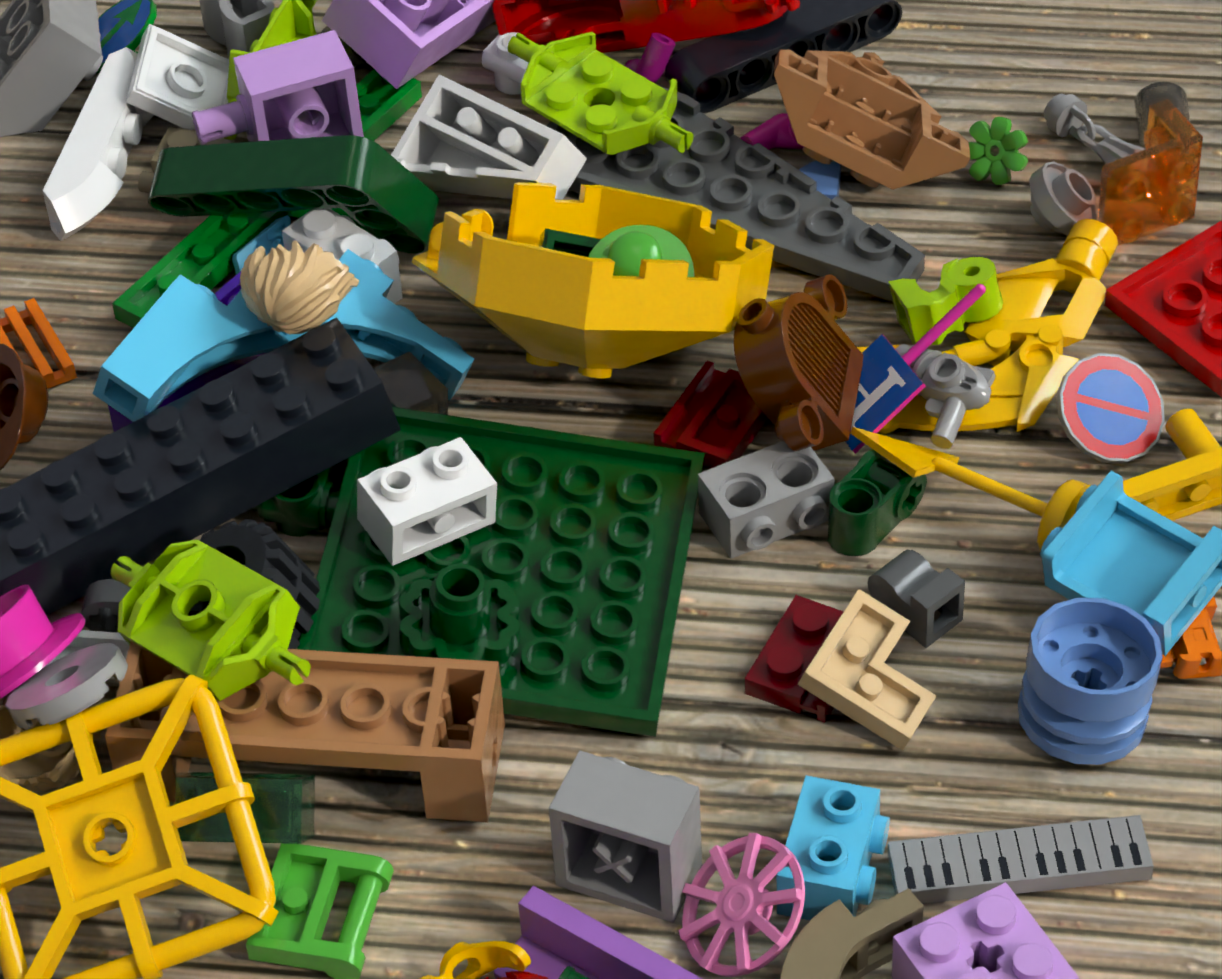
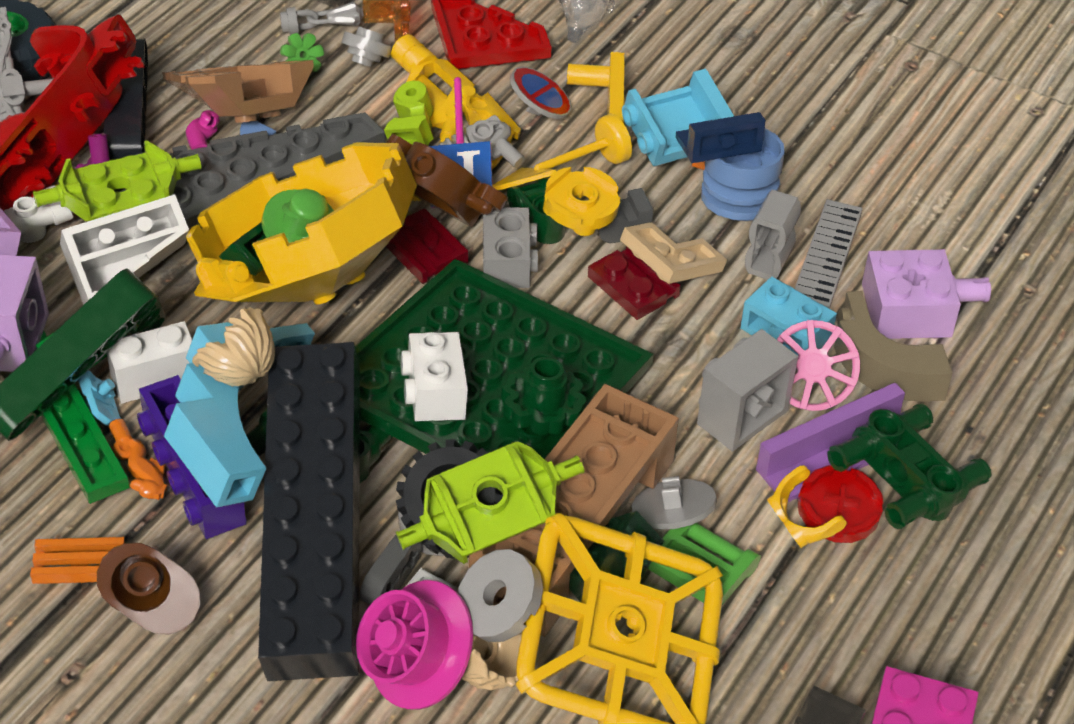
camera: 70 degrees left, 0 degrees up
none -> yellow plate [543,167,620,236]
none -> light grey piece [631,476,717,529]
none -> dark blue panel [675,112,766,163]
none -> light grey brick [745,189,801,280]

